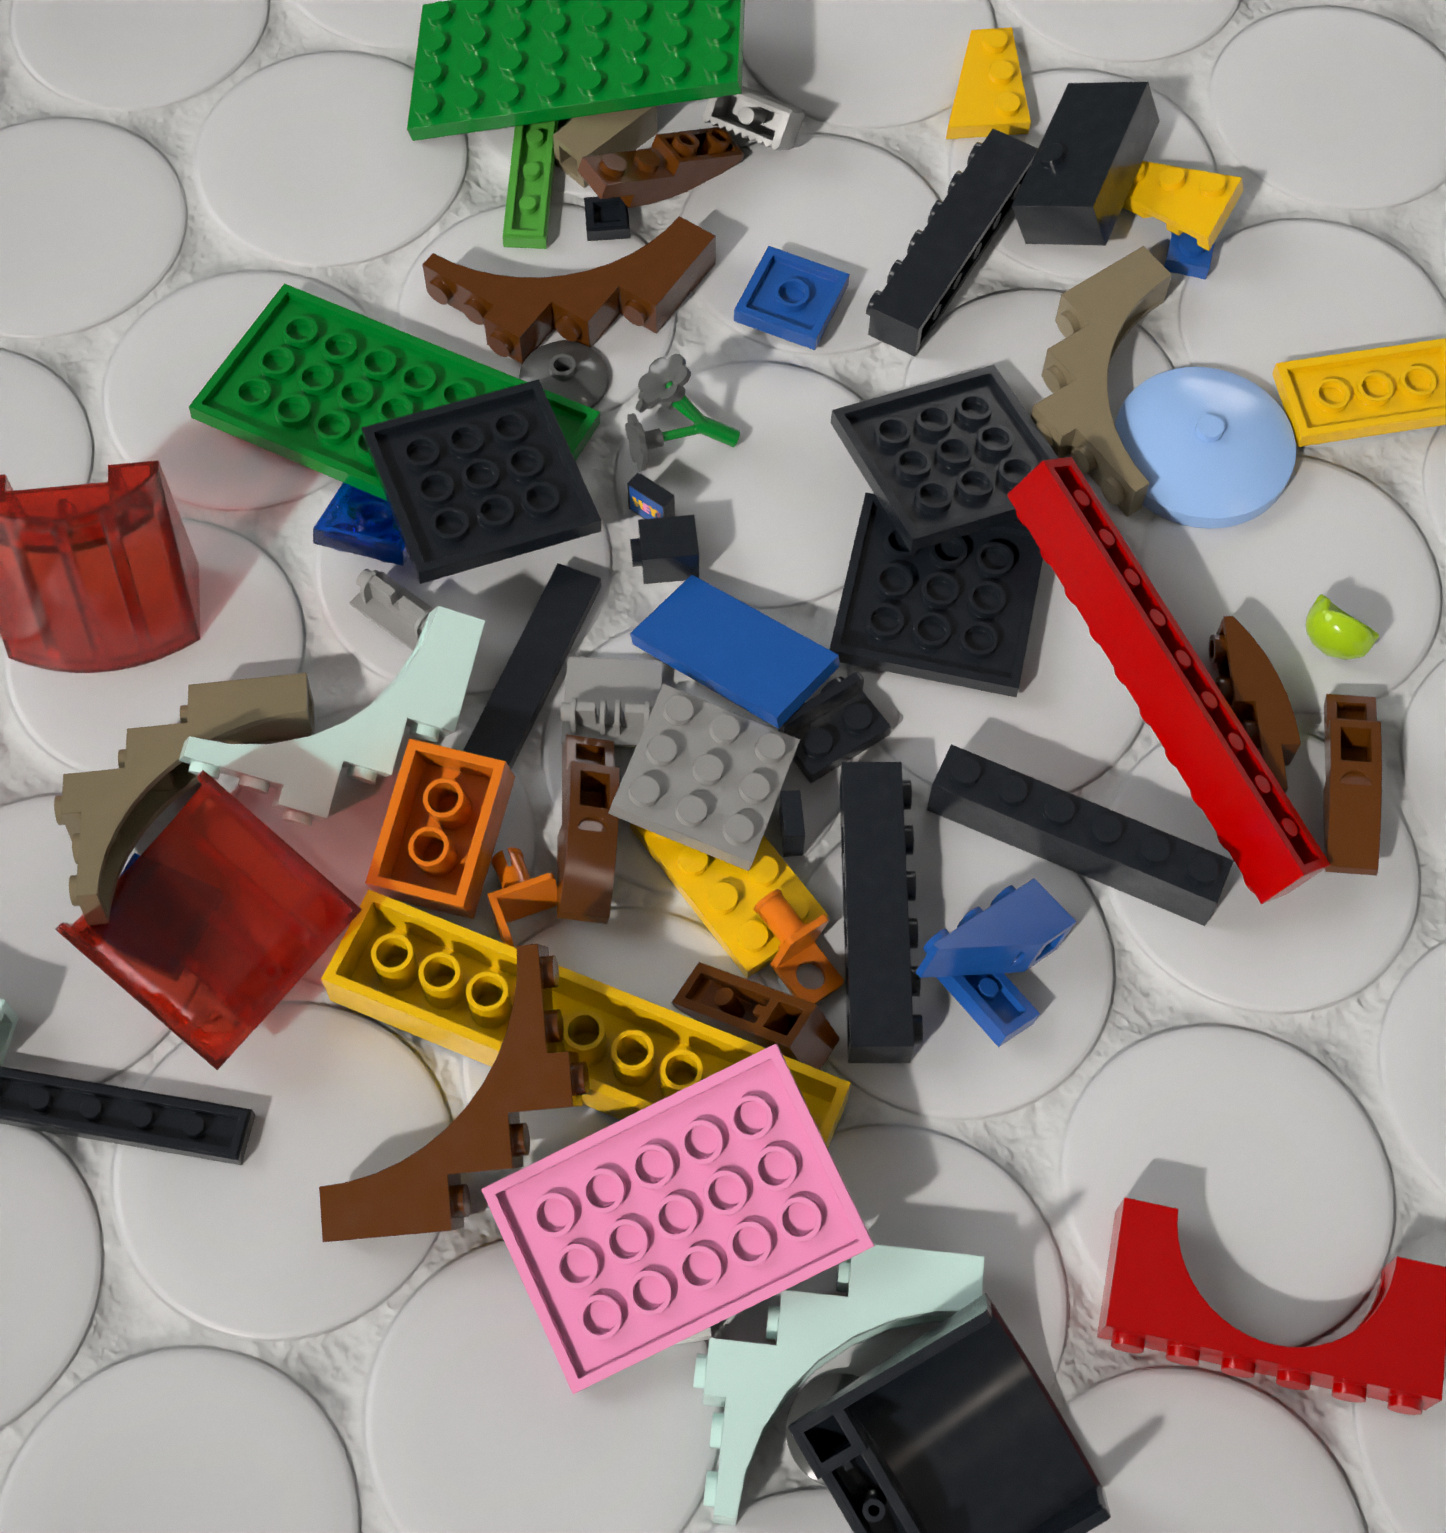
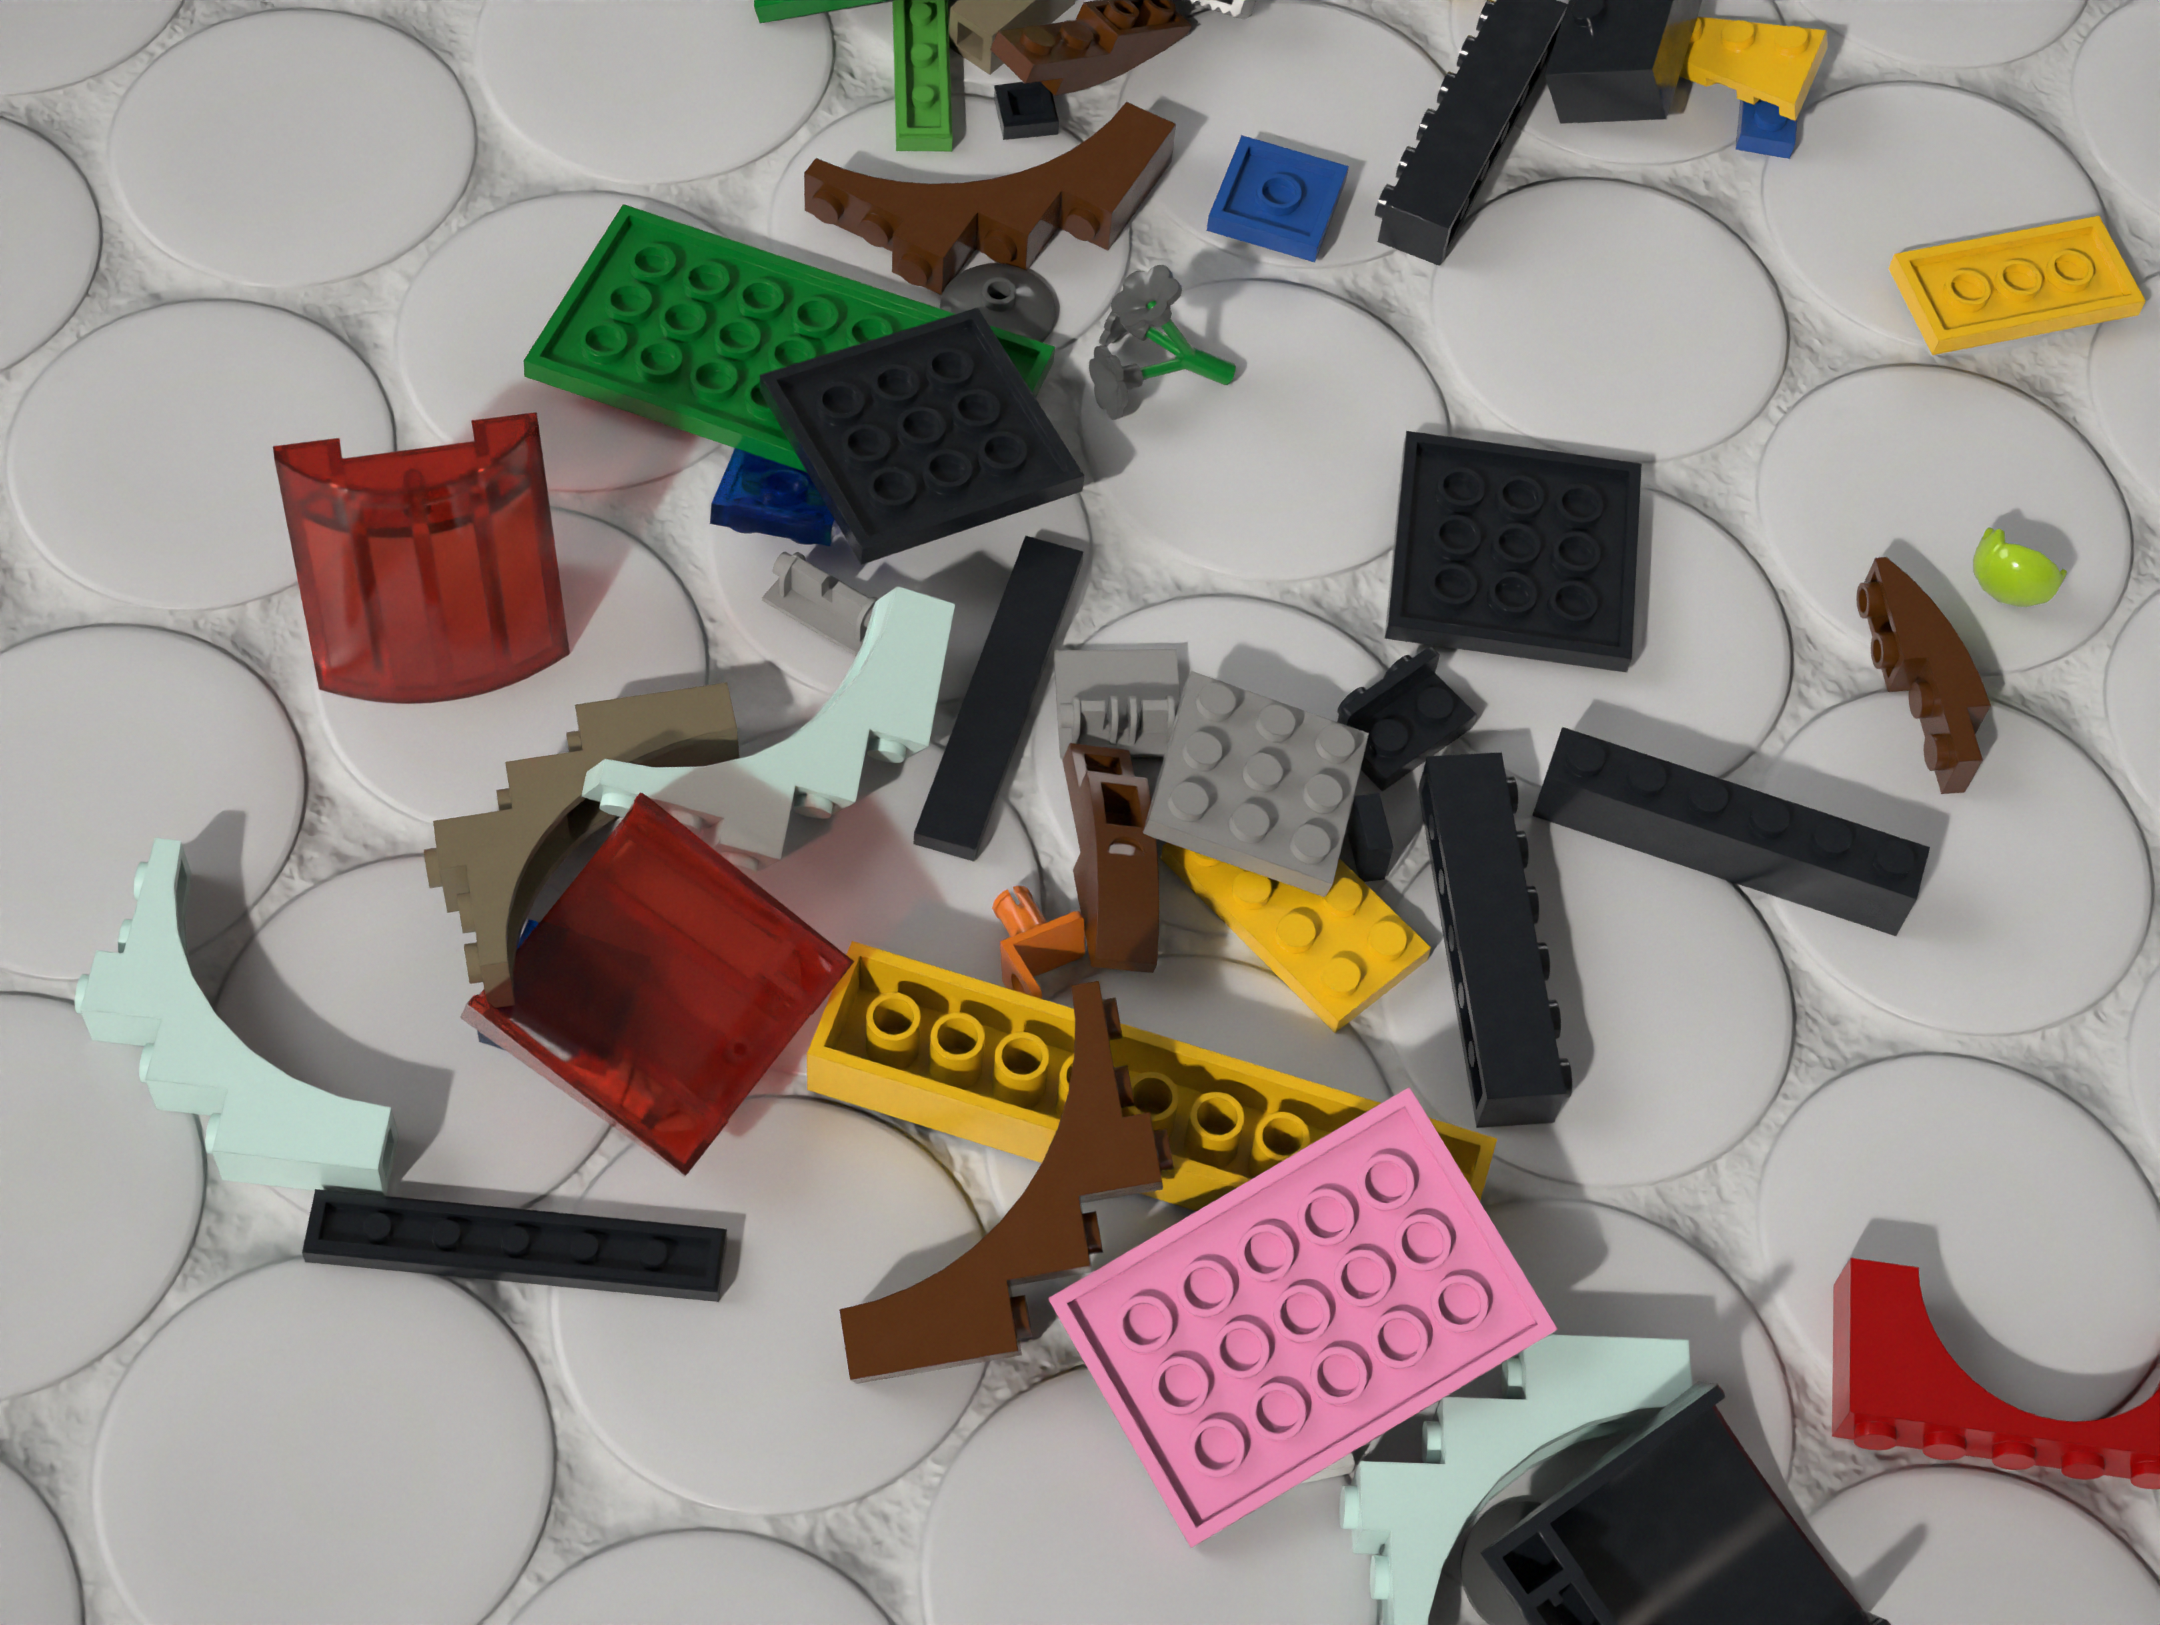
camera: 10 degrees left, 5 degrees down
orange brick [365,738,515,919] -> none
black tile [627,473,675,519] -> none
black brick [630,515,699,584] -> none
blue tile [630,575,840,729] -> none
reddish brown slope [671,962,840,1070] -> none
orange bracket [753,889,844,1004] -> none
black plate [830,365,1058,552] -> none
blue slope [915,878,1077,978] -> none
blue plate [936,973,1040,1047] -> none
red brick [1007,457,1331,904] -> none
dark tan arch [1031,246,1172,517] -> none
light blue dish [1114,367,1296,529] -> none
reddish brown slope [1323,694,1382,876] -> none

